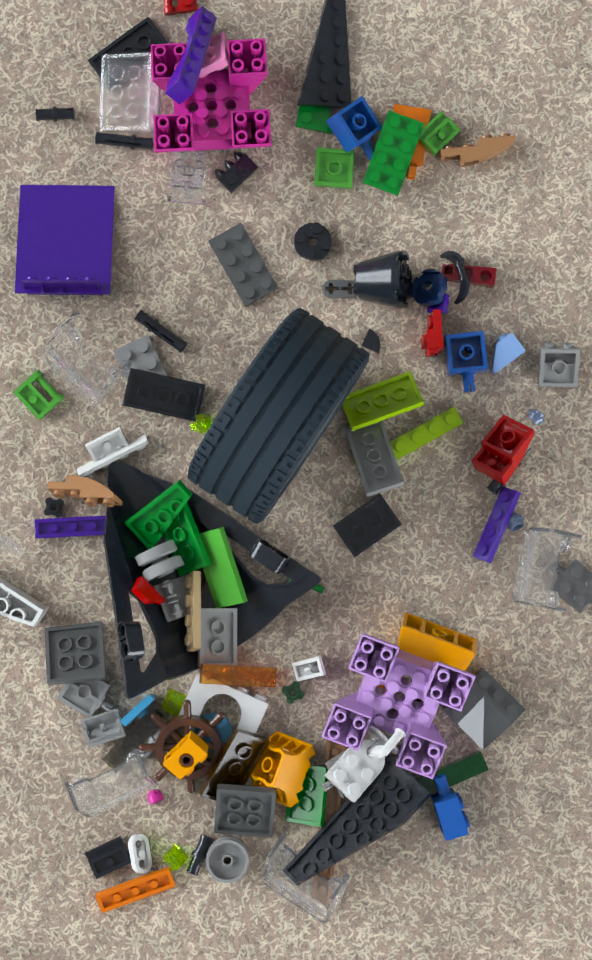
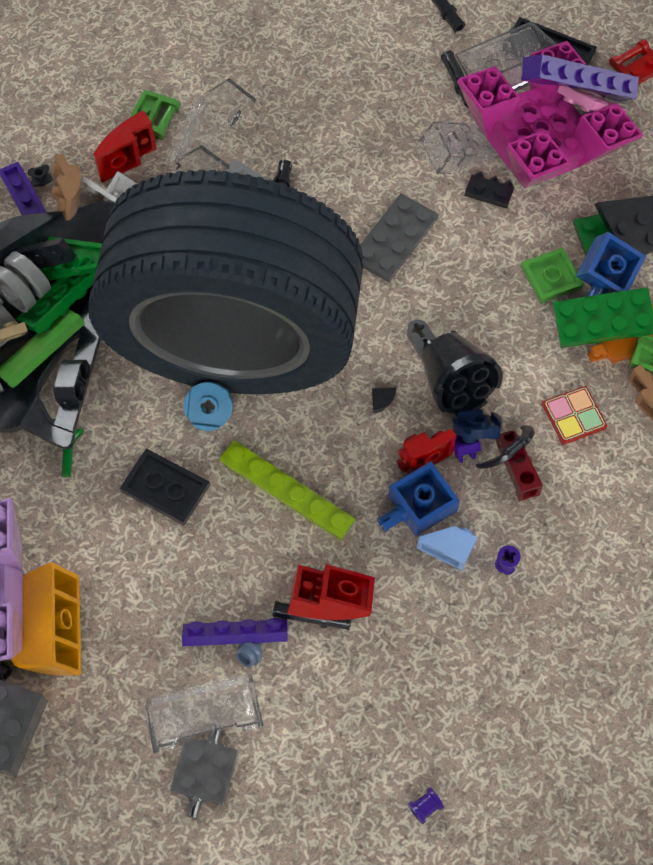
camera: 65 degrees right, 20 degrees down
dark purple door [14,185,115,298] -> none
black plate [294,222,332,261] -> none
lime plate [342,371,424,431] -> none
light grey plate [345,420,404,497] -> none
sand blue plate [527,408,545,426] -> none
light grey plate [538,342,580,387] -> none
none -> black plate [14,238,77,269]
none -> red slope [93,110,157,183]
none -> dark azure plate [183,381,233,431]
none -> dark purple bush [495,545,521,575]
none -> tile [541,386,607,446]

